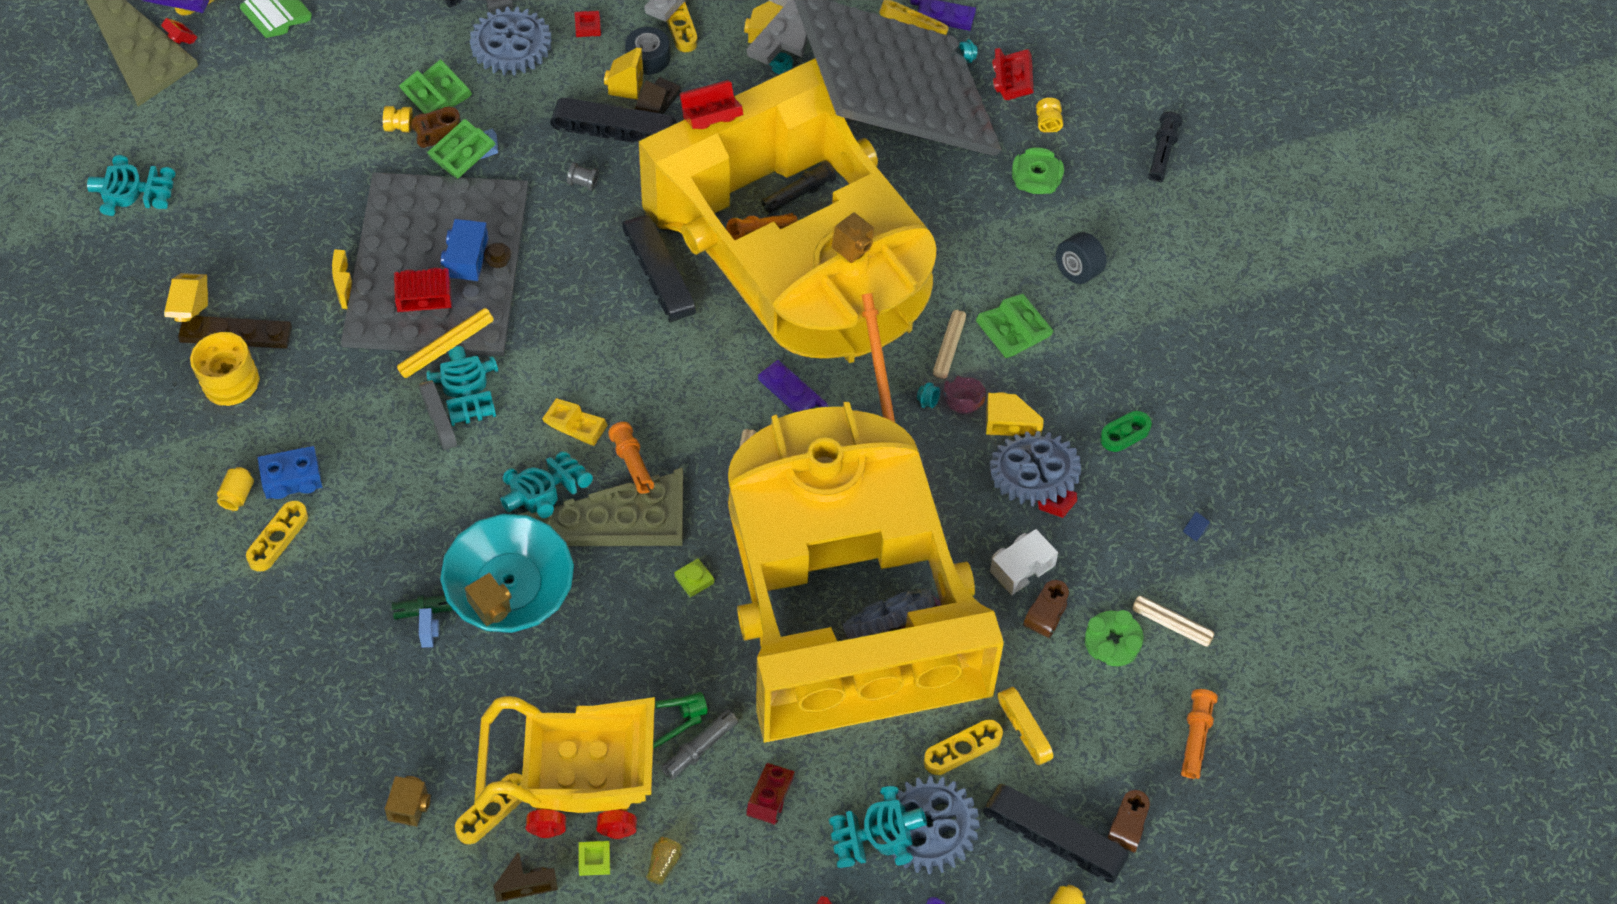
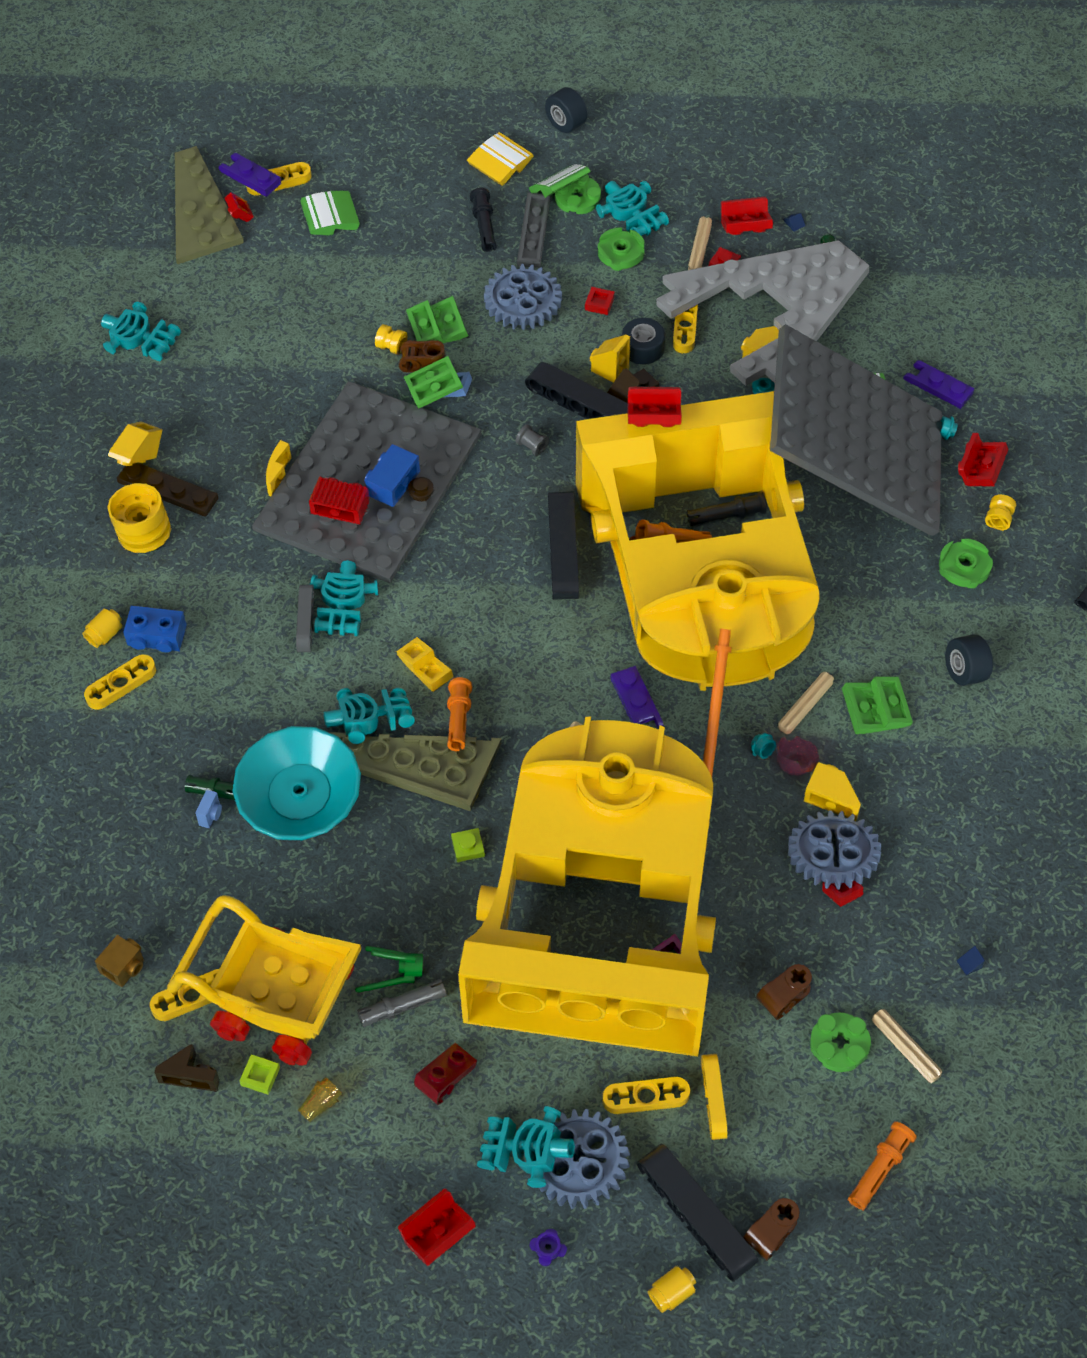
camera: 25 degrees right, 0 degrees up
yellow axle [397,308,494,378] -> none
pearl gold brick [465,572,512,627] -> none
pearl gold brick [831,212,874,263] -> none
sand blue gear [843,589,936,639] -> none
yellow beam [879,0,949,35] -> none
white brick [990,529,1058,595] -> none
green plate [1100,411,1152,452] -> none

